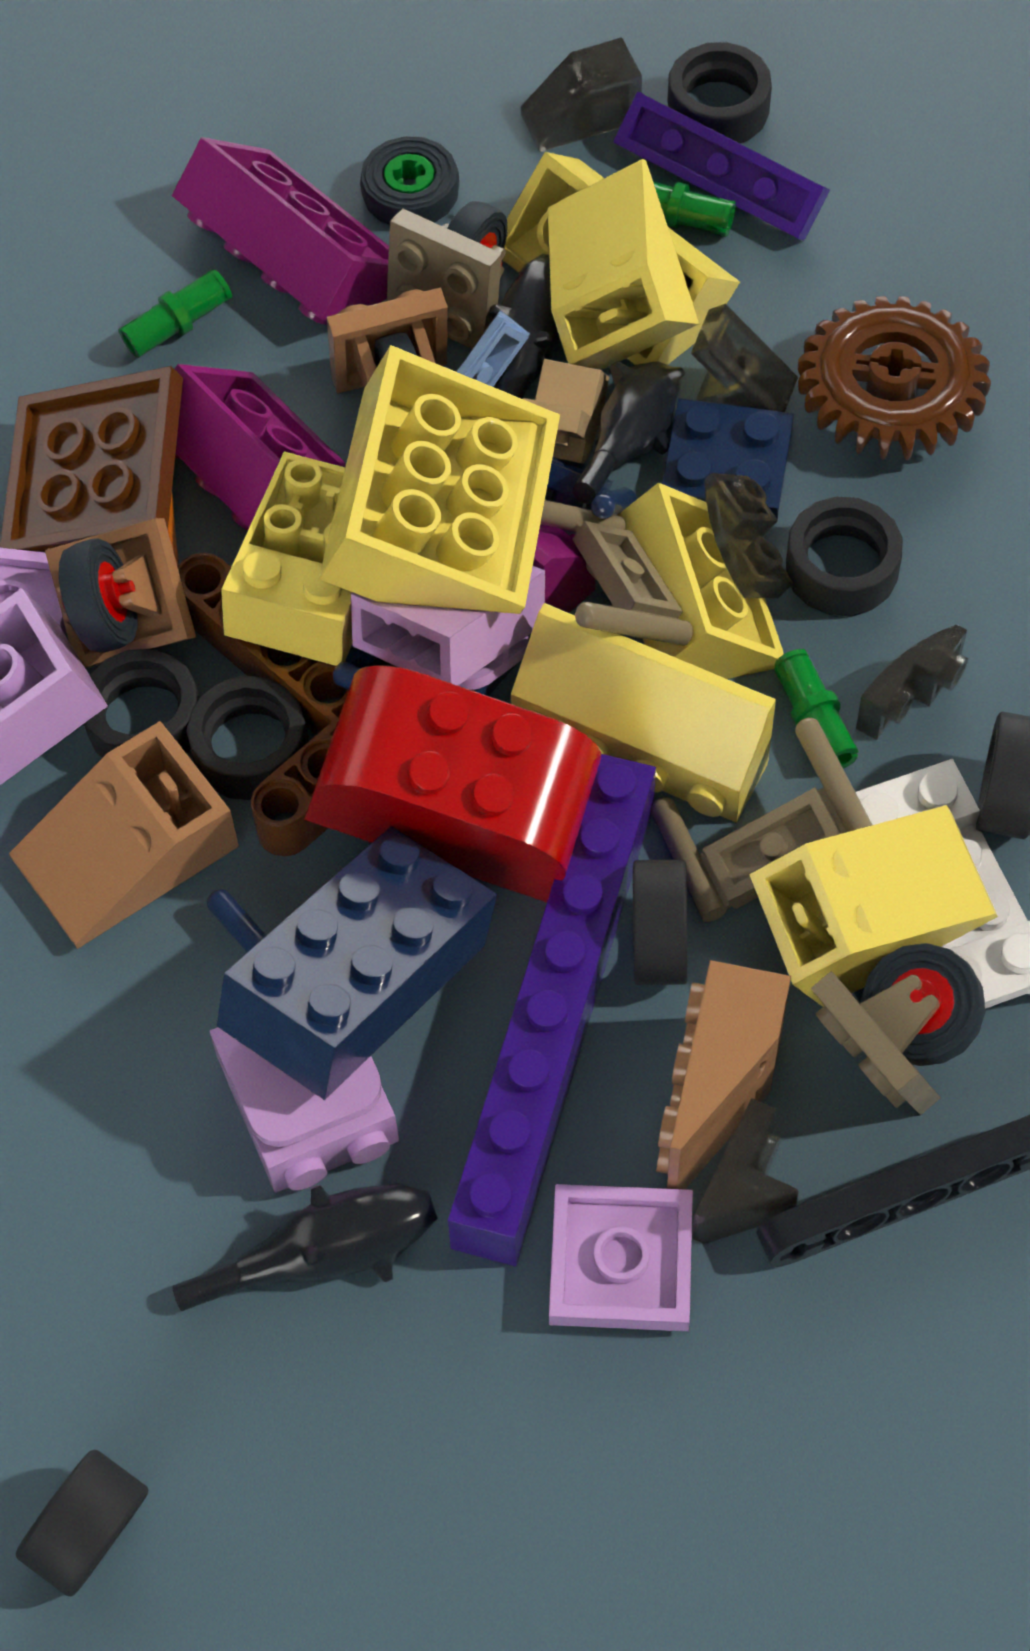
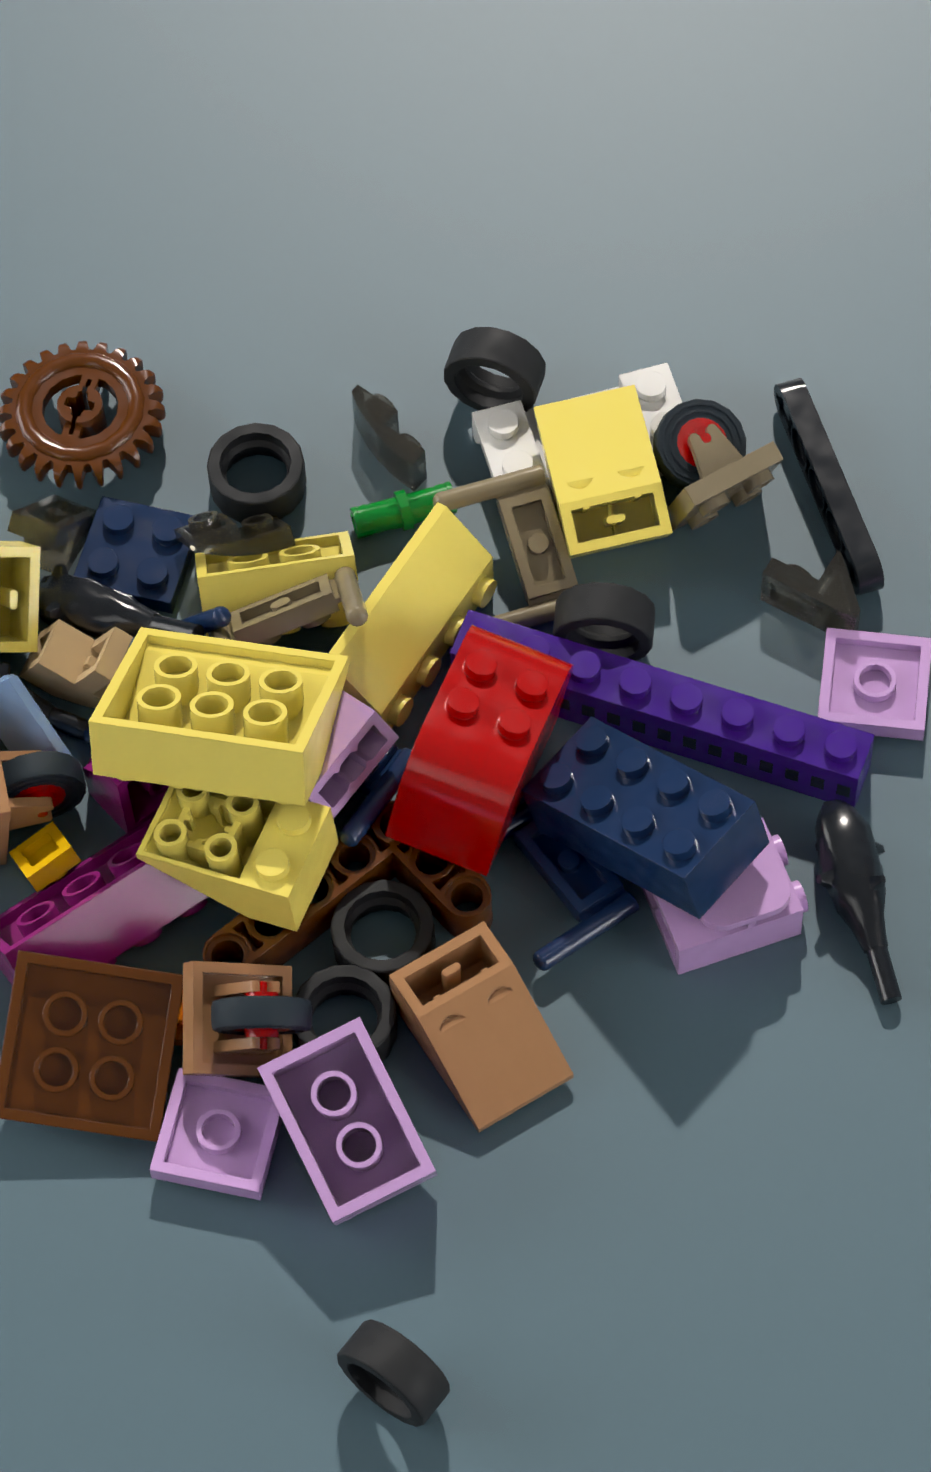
camera: 85 degrees left, 0 degrees up
medium nougat slope [656,960,791,1190] -> none
none -> yellow plate [9,821,81,893]

